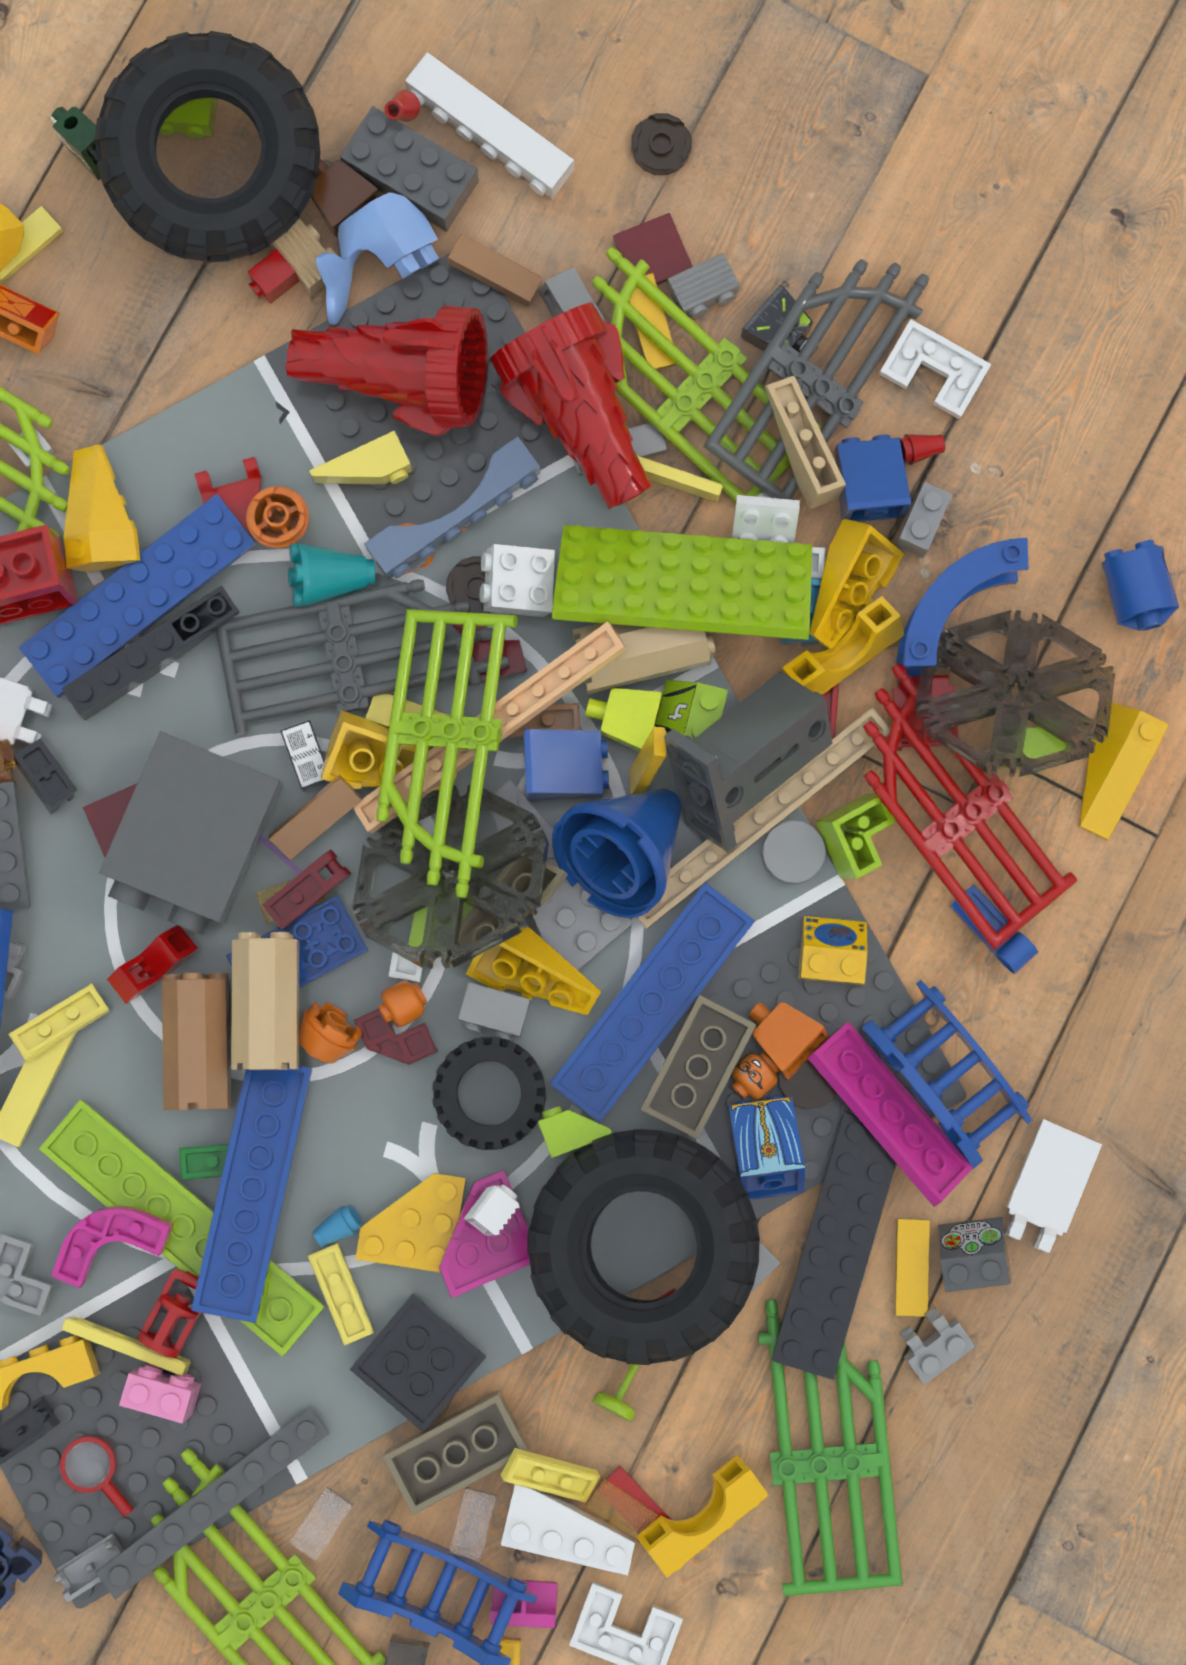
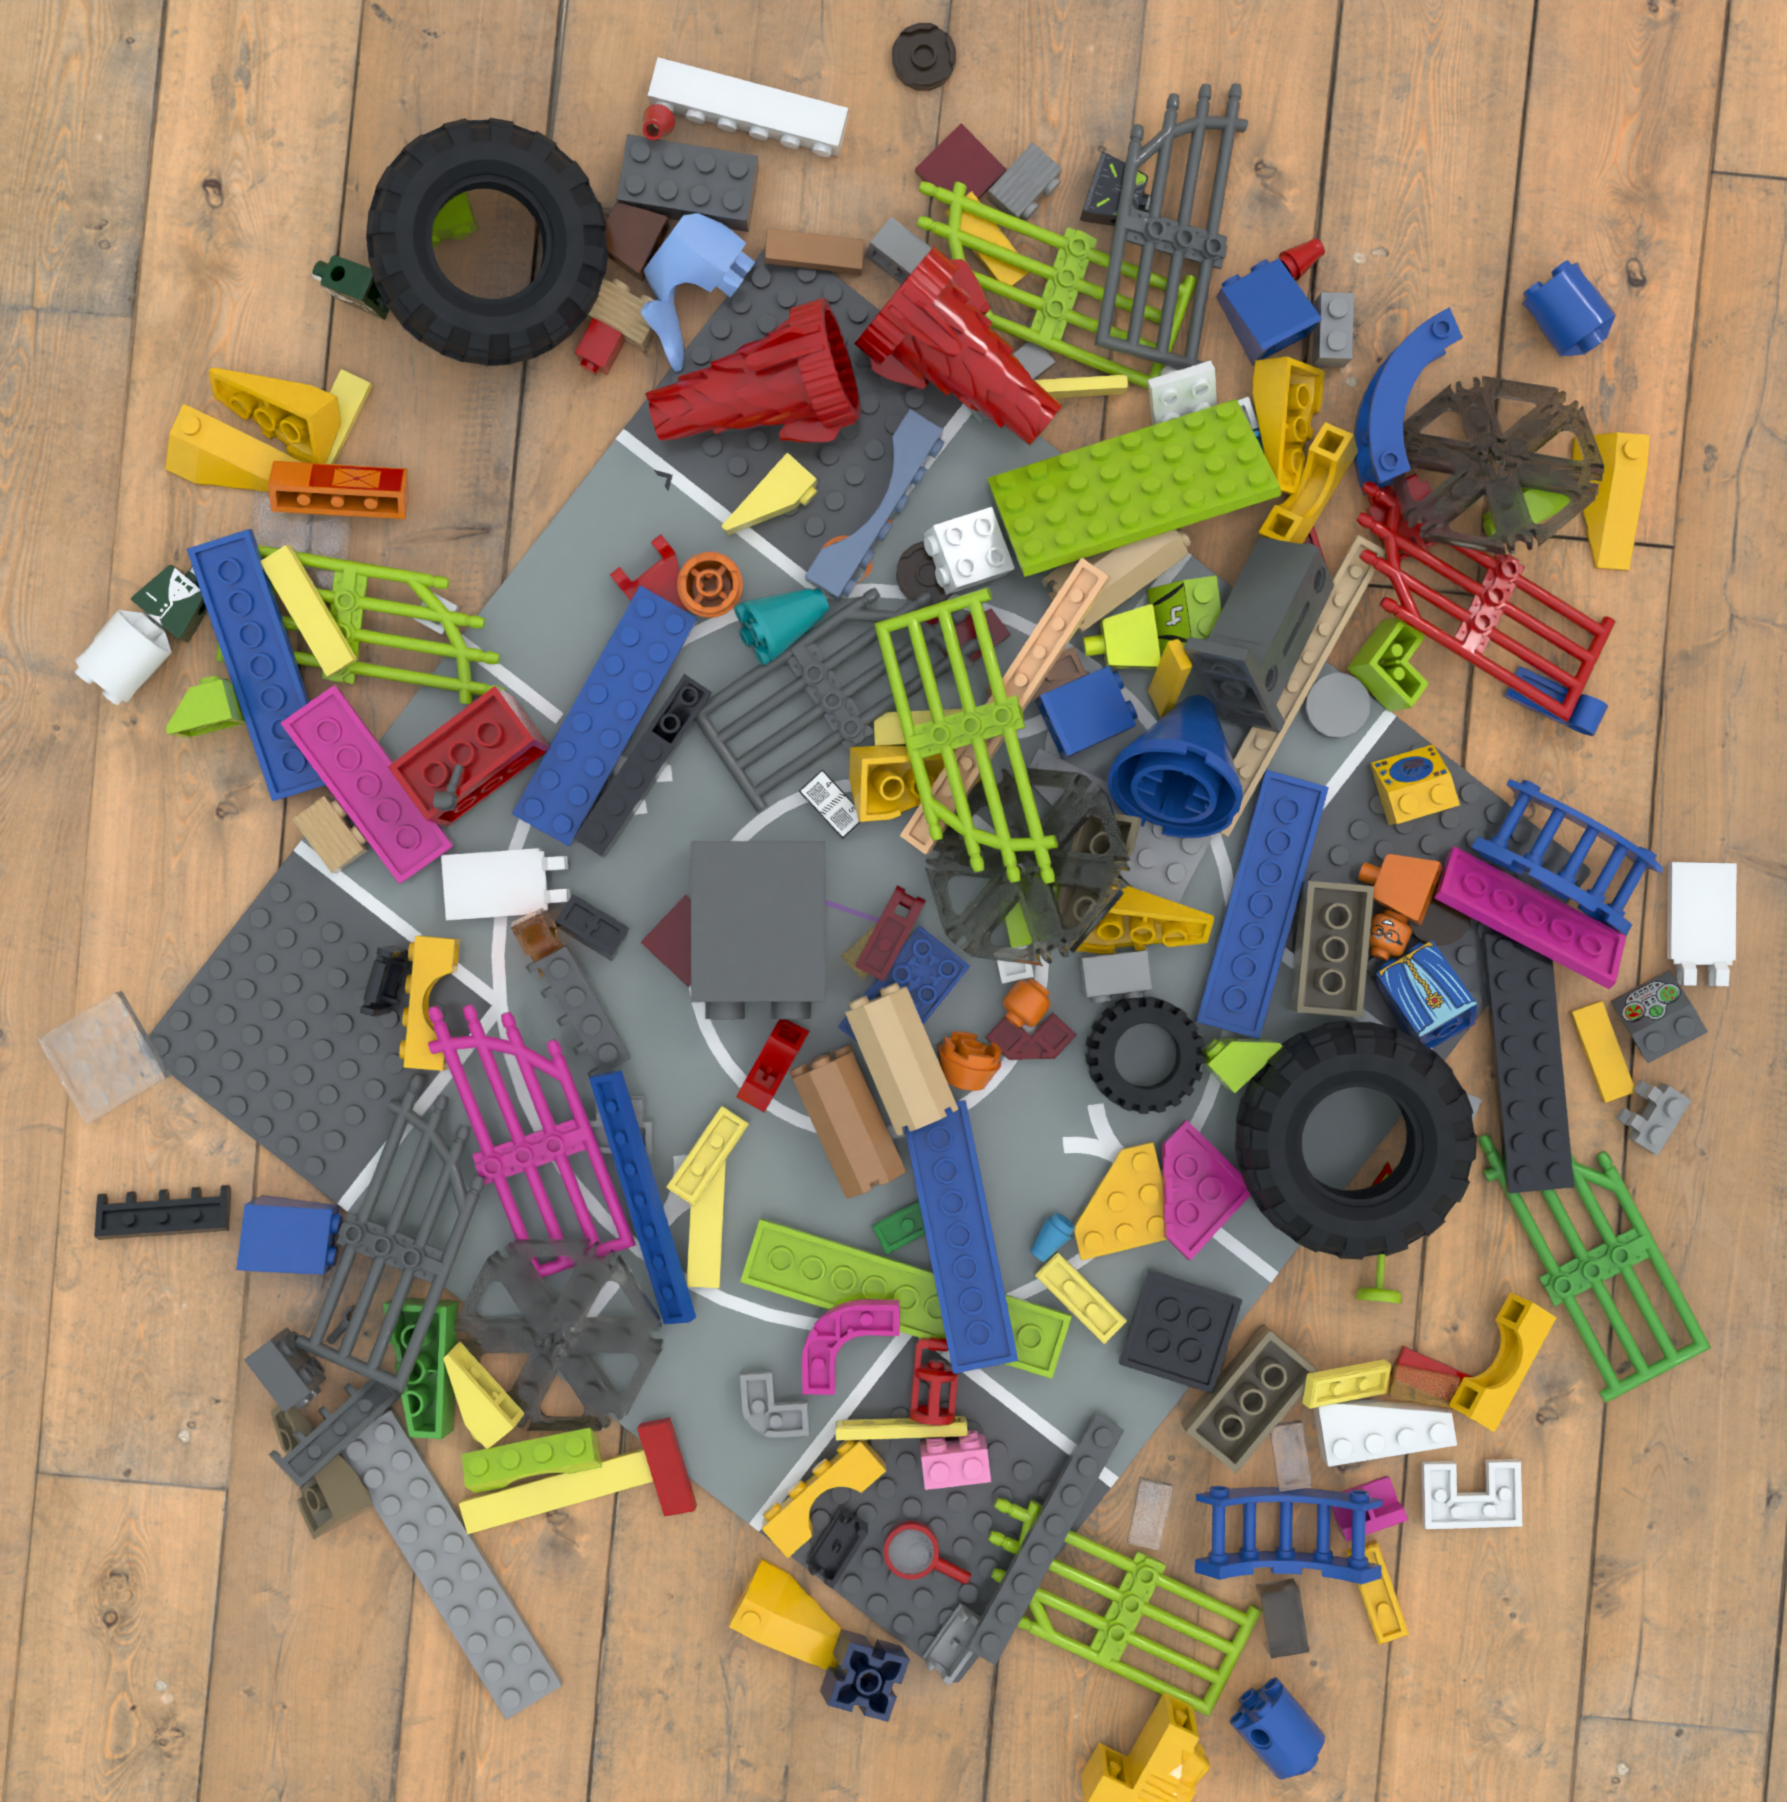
camera: 25 degrees left, 5 degrees up
yellow wedge [63,444,140,573] -> none
medium nougat tile [269,775,361,860] -> none
white brick [464,1184,519,1236] -> none
tan slope [765,376,846,509] -> none
white plate [879,319,991,420] -> none

